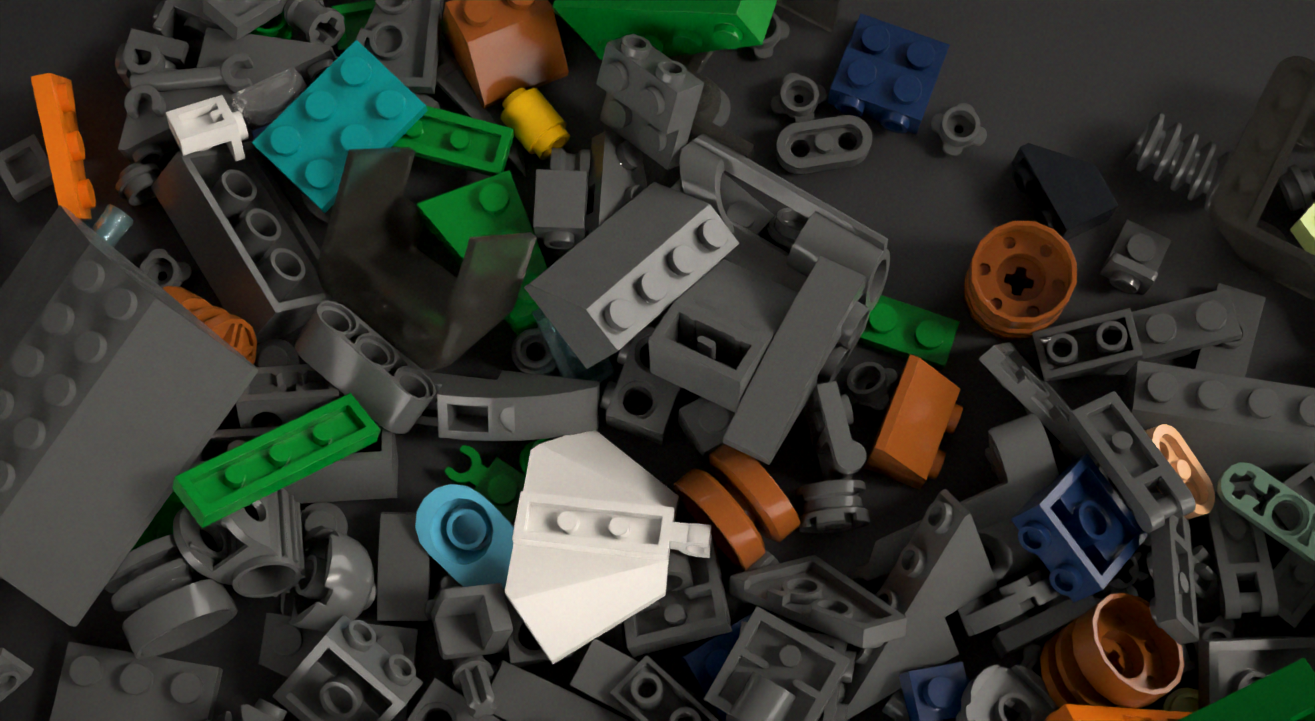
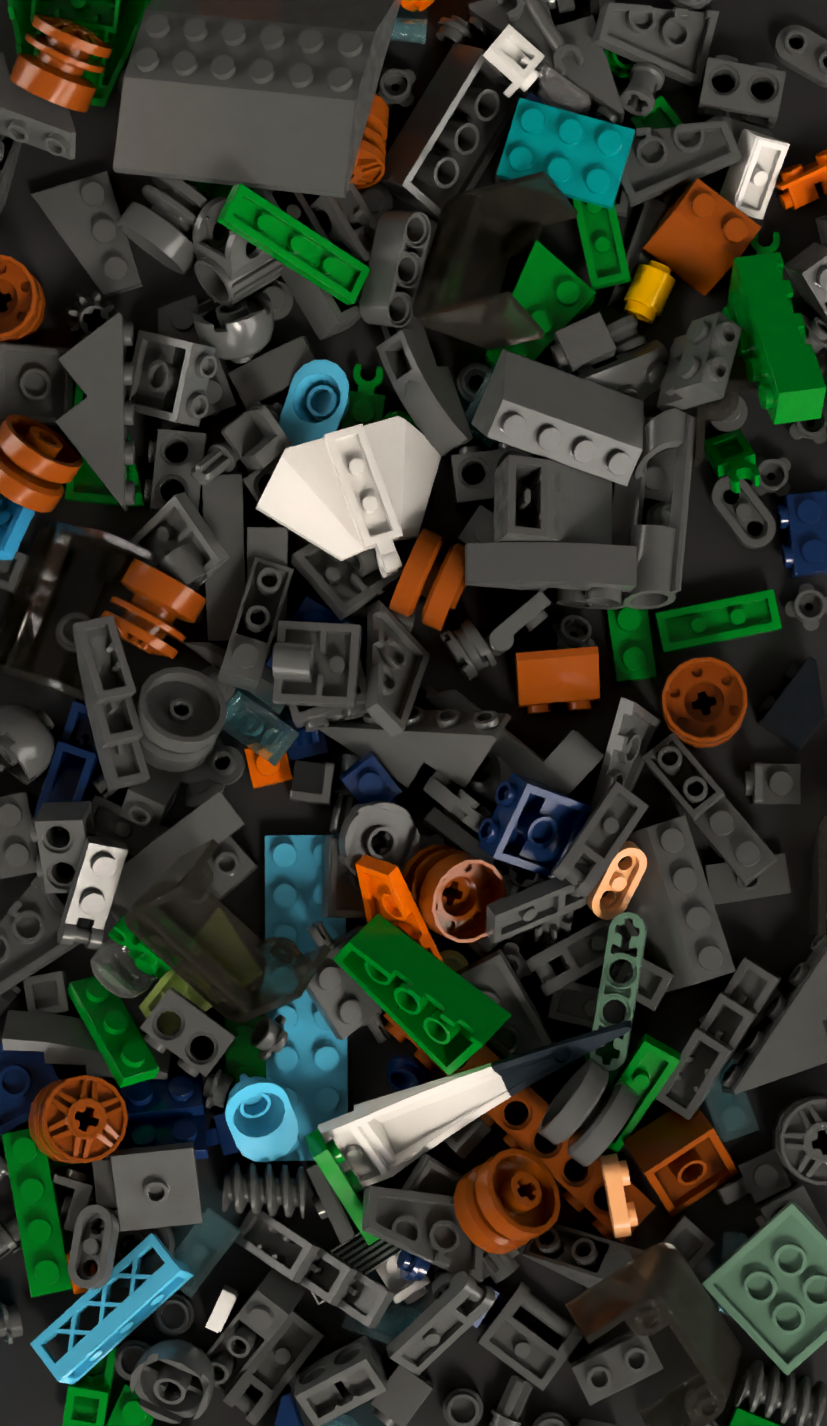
camera: 65 degrees right, 10 degrees up
none -> green plate [654,589,782,654]
none -> green plate [703,429,760,494]

